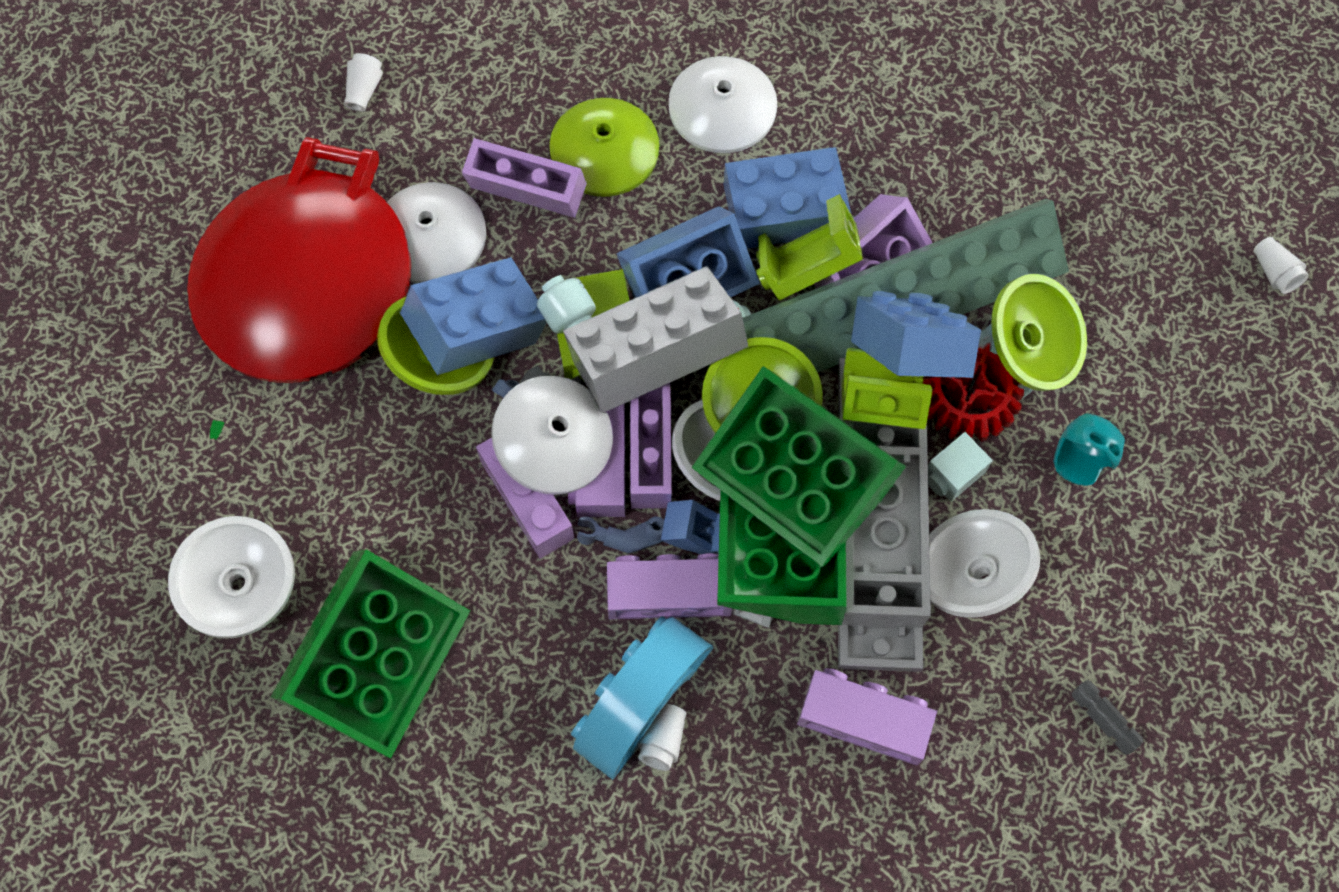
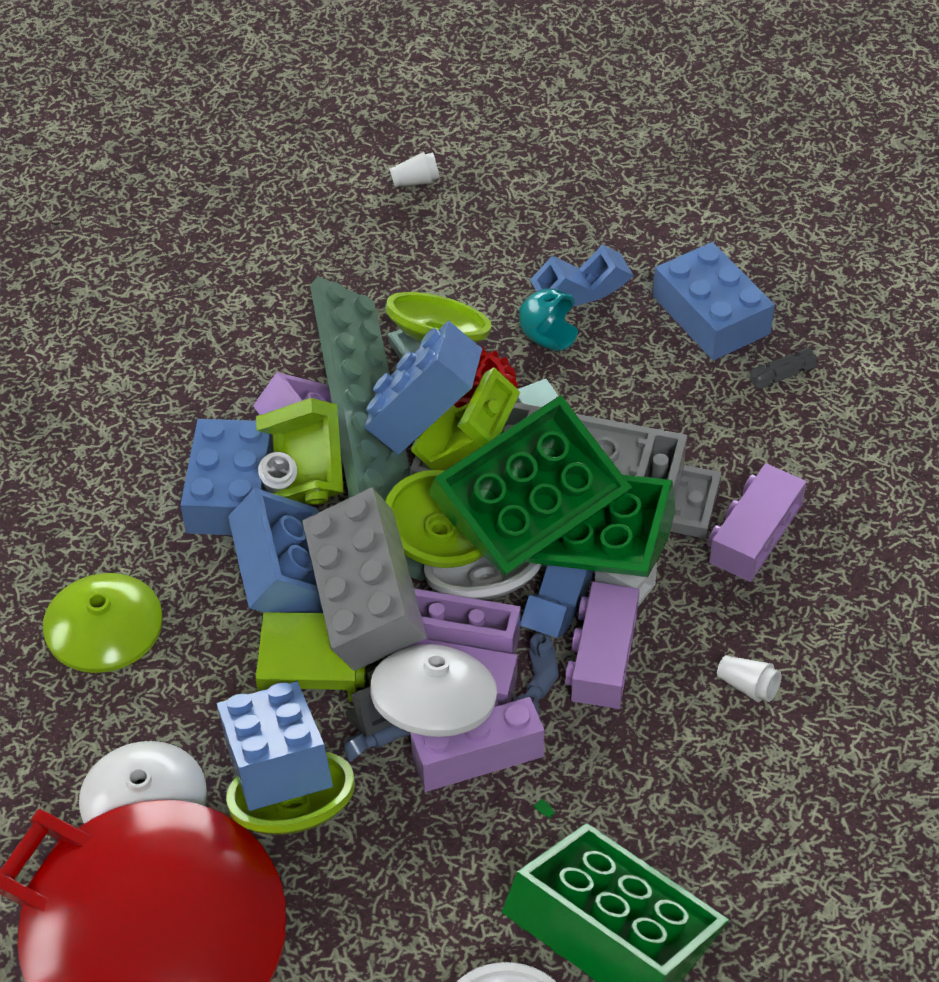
camera: 75 degrees left, 20 degrees down
lavender brick [462,138,587,218] -> none
light aqua head [537,275,596,334] -> none
medium azure brick [571,616,713,780] -> none
white dish [669,56,777,153] -> none
white dish [929,509,1040,618] -> none
none -> white cone [258,452,297,493]
none -> medium blue brick [530,244,634,306]
none -> green piece [533,798,555,818]
none -> medium blue brick [653,242,775,360]

